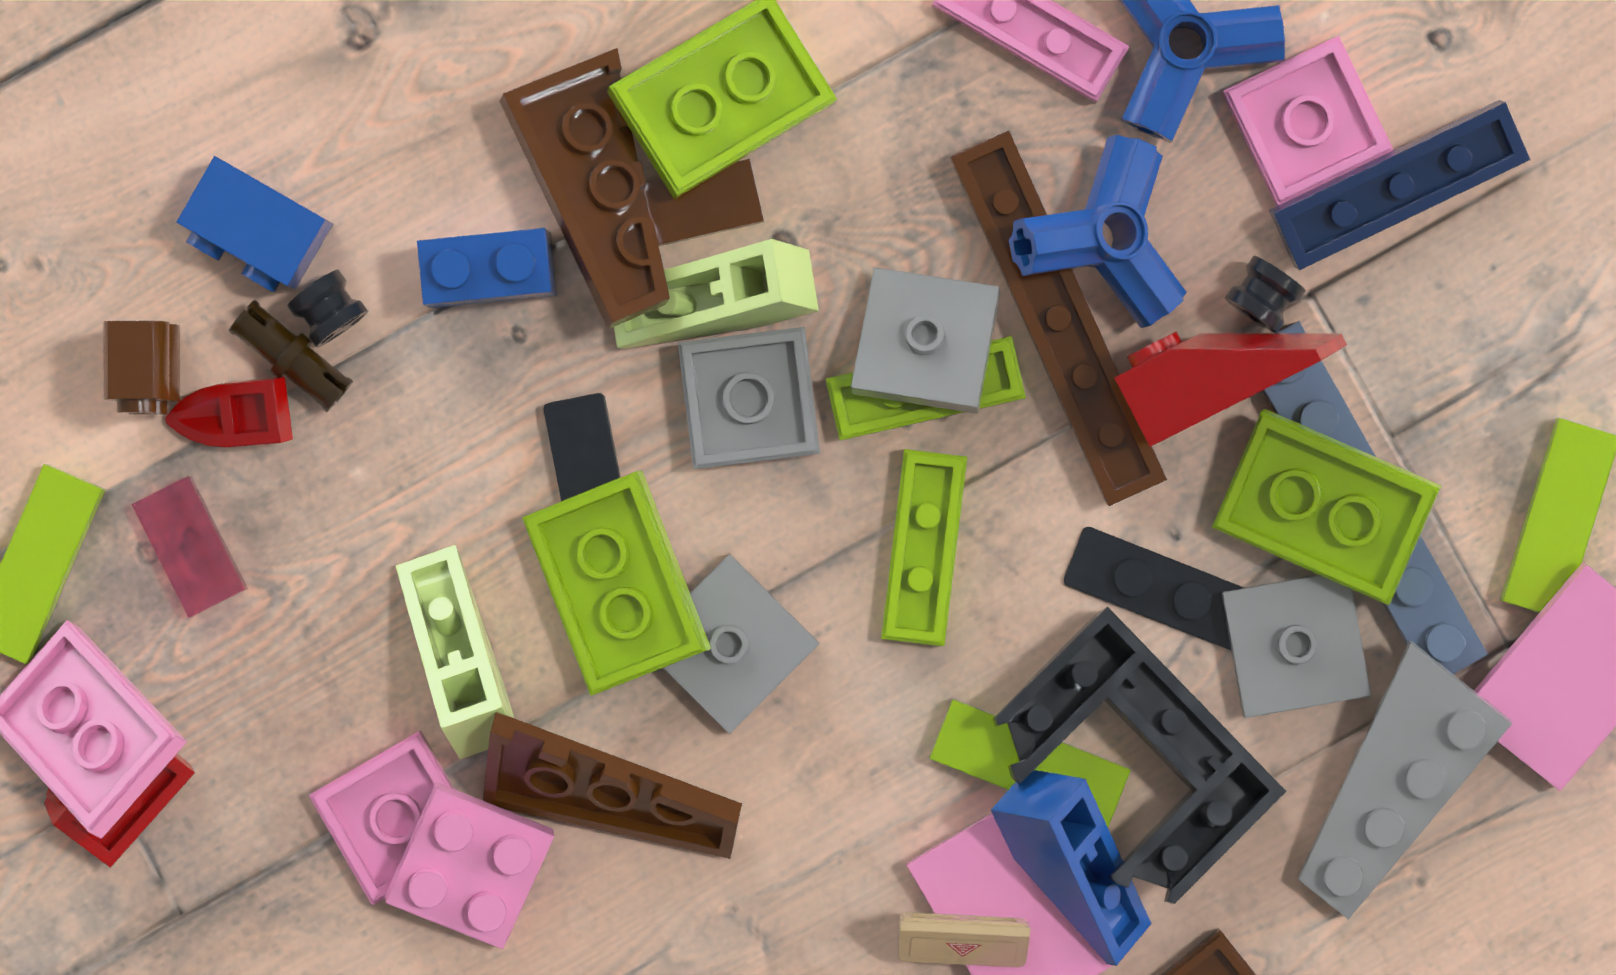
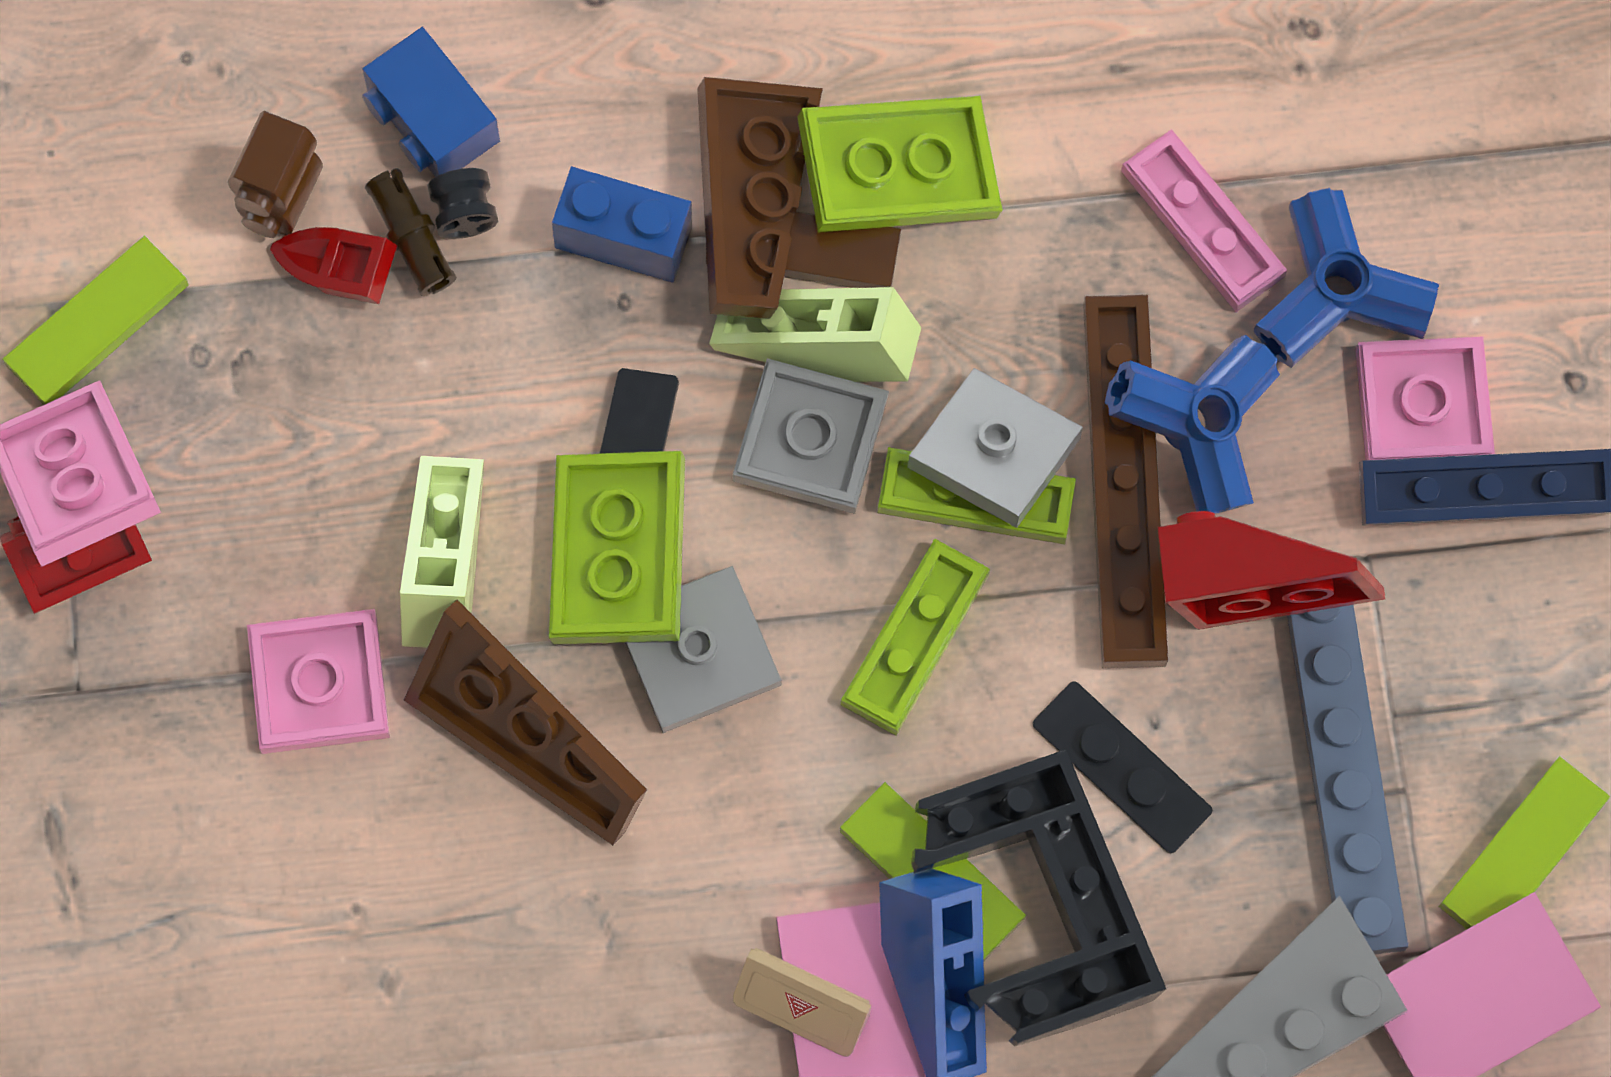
camera: 25 degrees right, 15 degrees down
clear pink tile [131,476,248,618] -> none
bright pink plate [385,782,555,949] -> none
lime tile [1212,409,1442,605] -> none
light grey plate [1221,575,1371,718] -> none
black wheel [1225,256,1306,333] -> none

